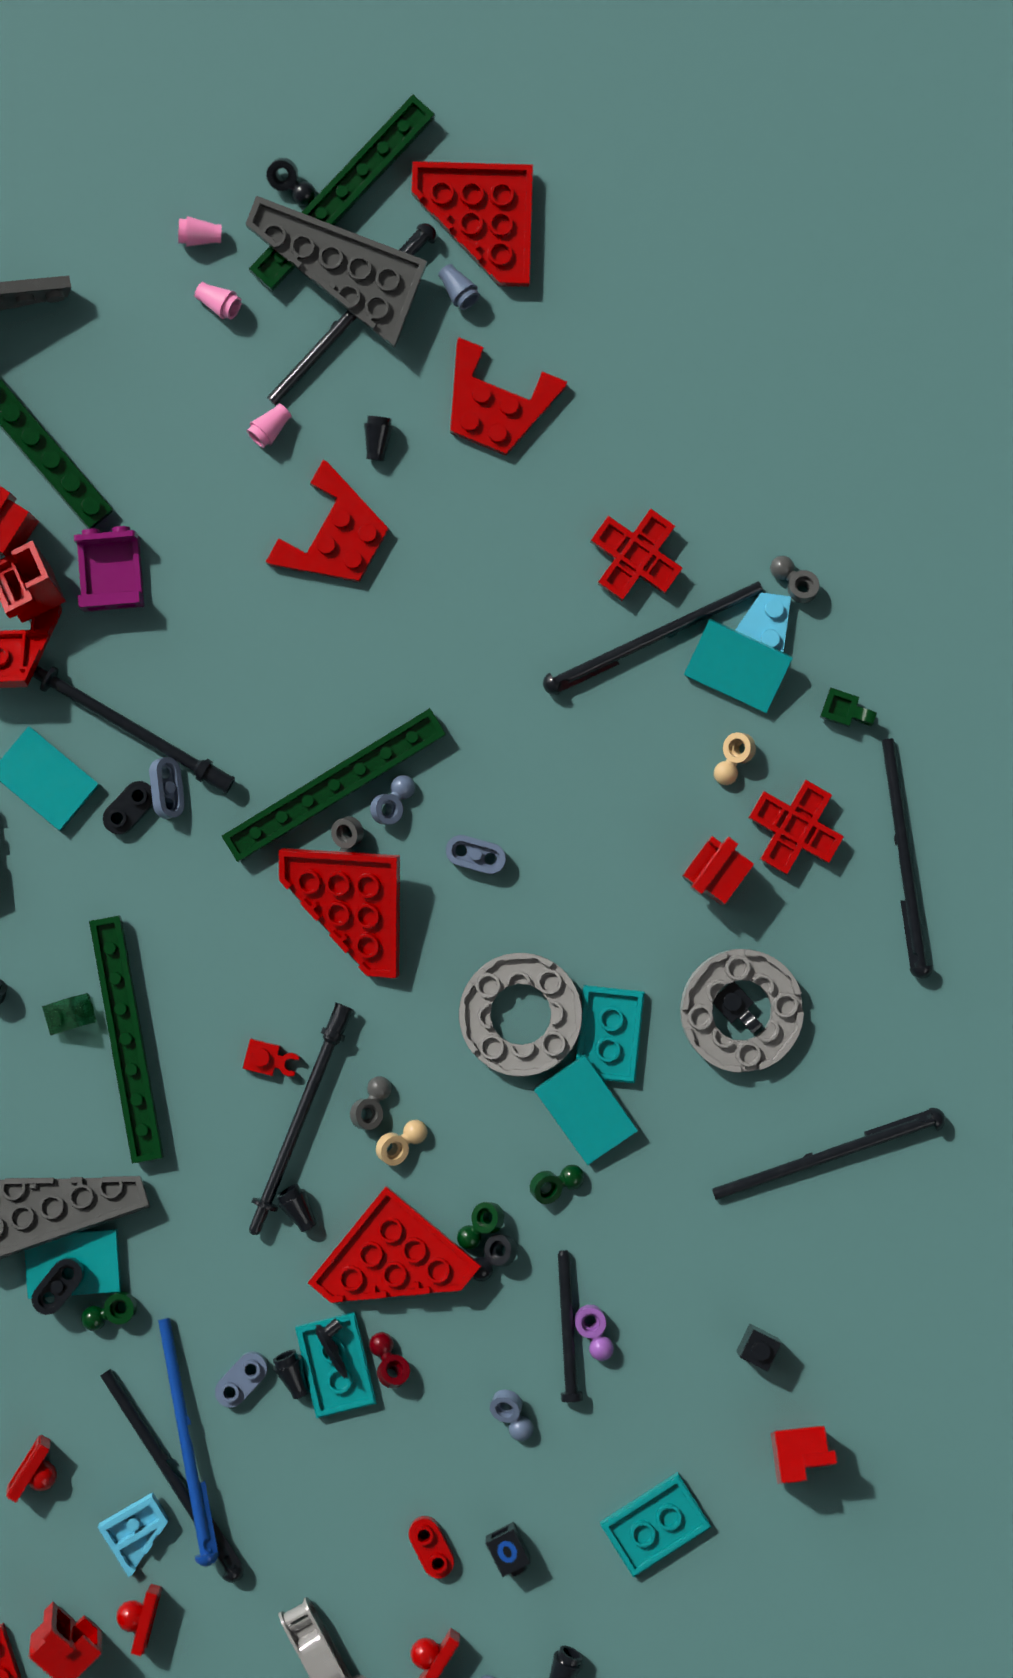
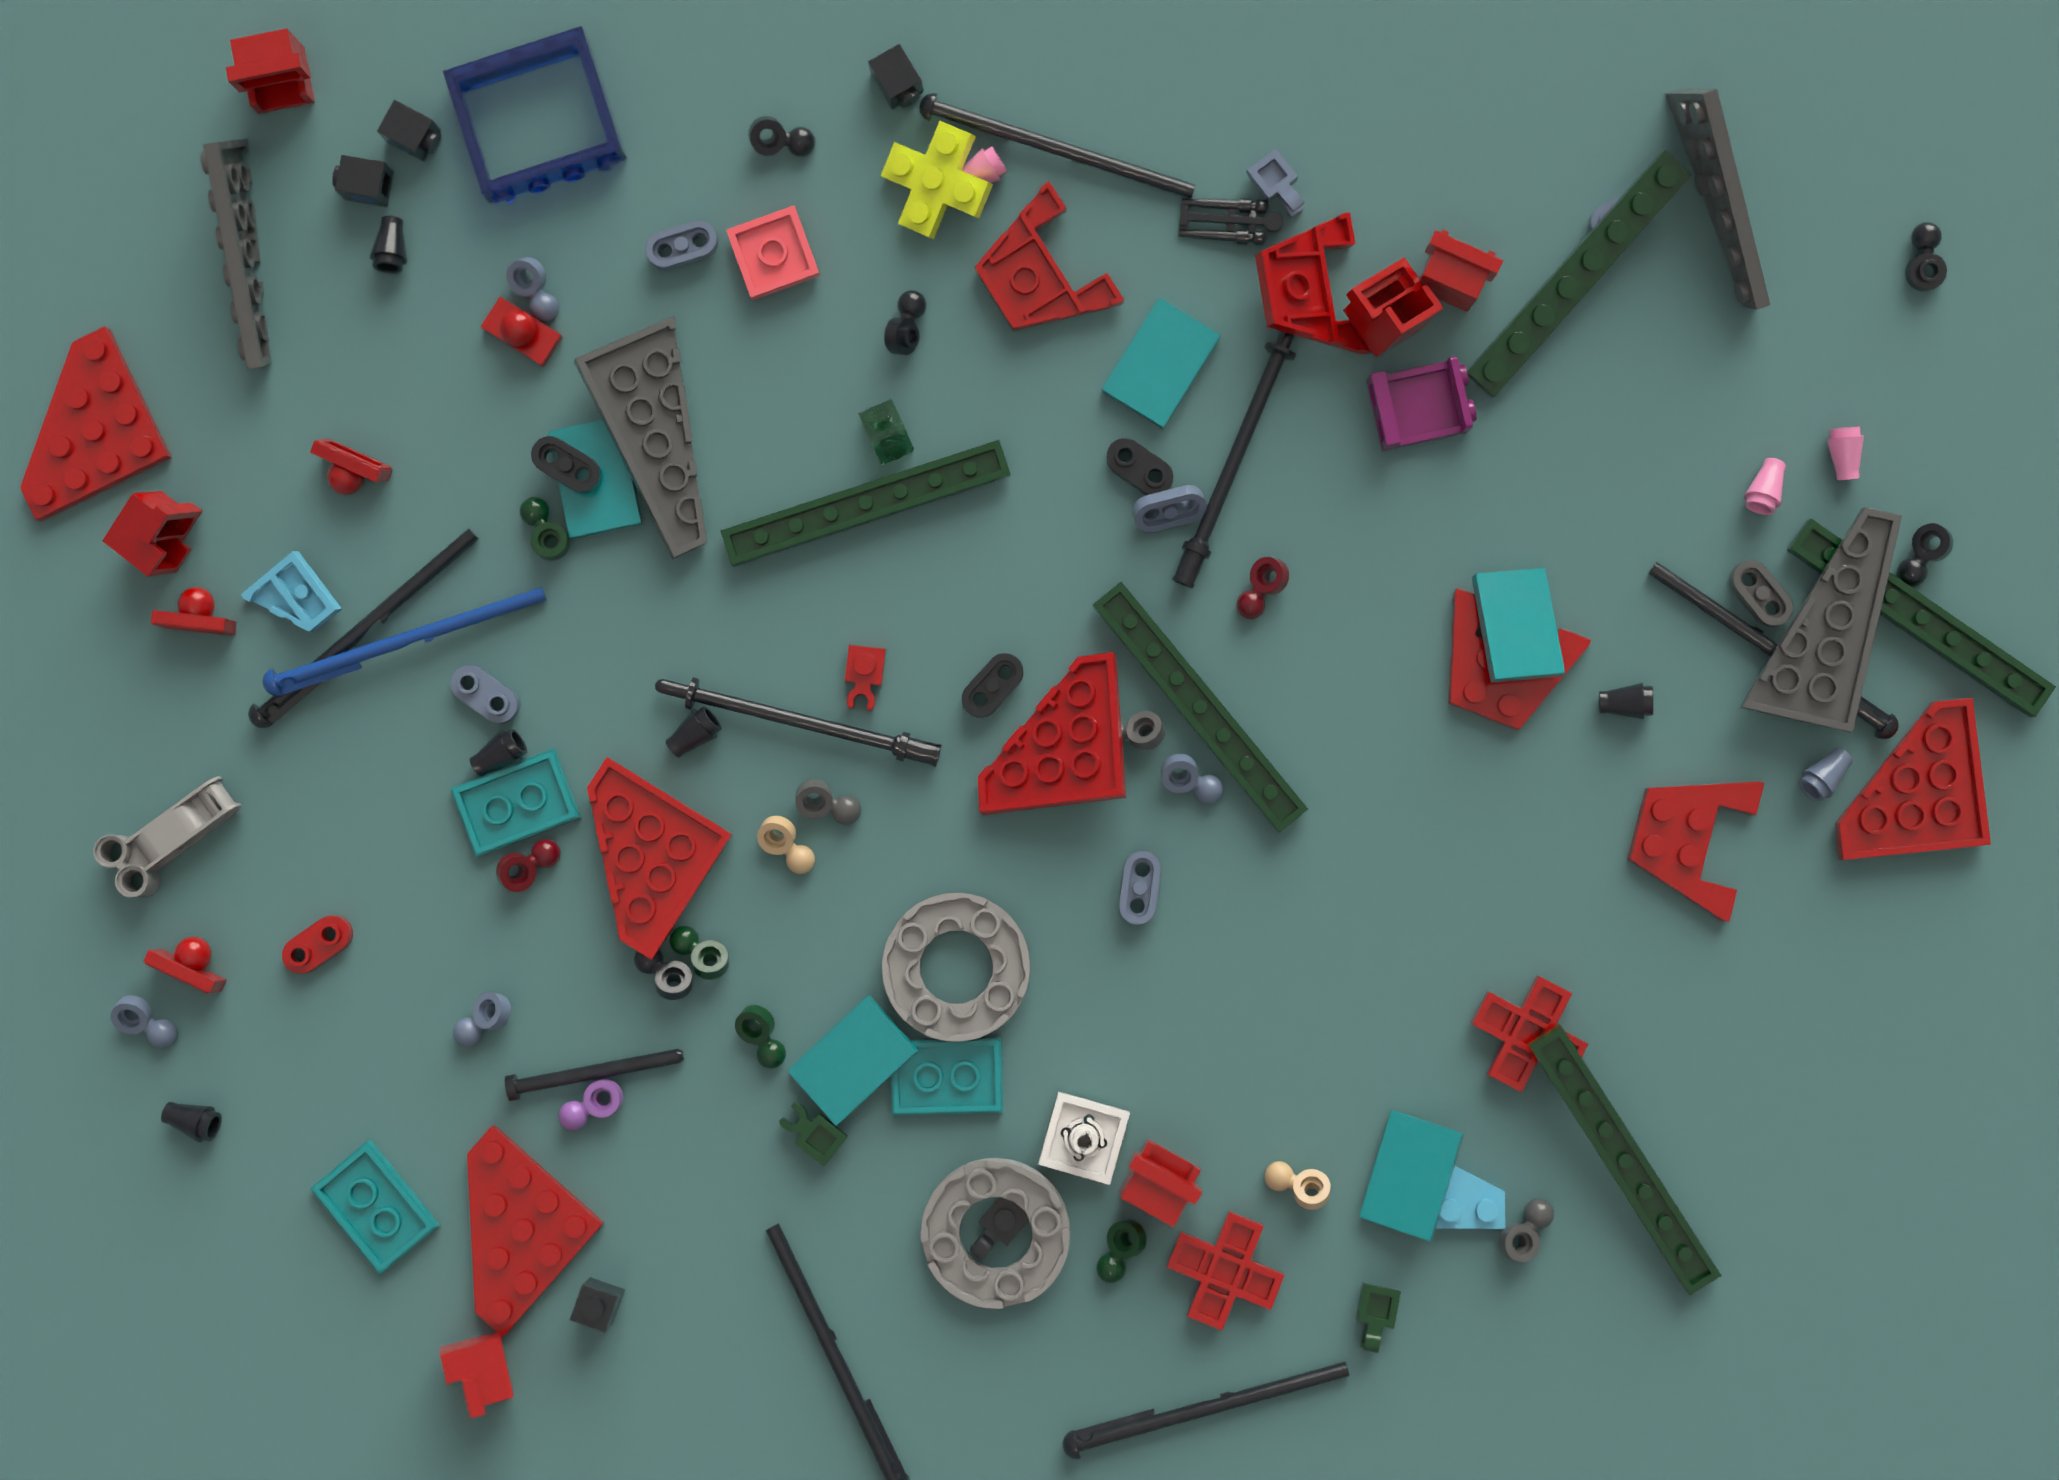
camera: 85 degrees right, 0 degrees up
bright pink cone [247,404,292,448] -> none
black bar [316,1318,348,1379] -> none
black brick [486,1522,530,1578] -> none
black bar [543,581,763,695] -> none
none -> red plate [467,1125,604,1337]
none -> dark green plate [779,1102,848,1166]
none -> black plate [962,653,1023,718]
none -> white plate [1038,1091,1130,1185]
none -> dark green plate [1096,1219,1147,1283]
none -> dark red plate [1236,557,1289,620]
none -> teal tile [1472,568,1565,683]
none -> dark green plate [1528,1024,1721,1295]
none -> dark grey plate [1729,560,1793,627]
none -> black plate [1906,222,1947,291]

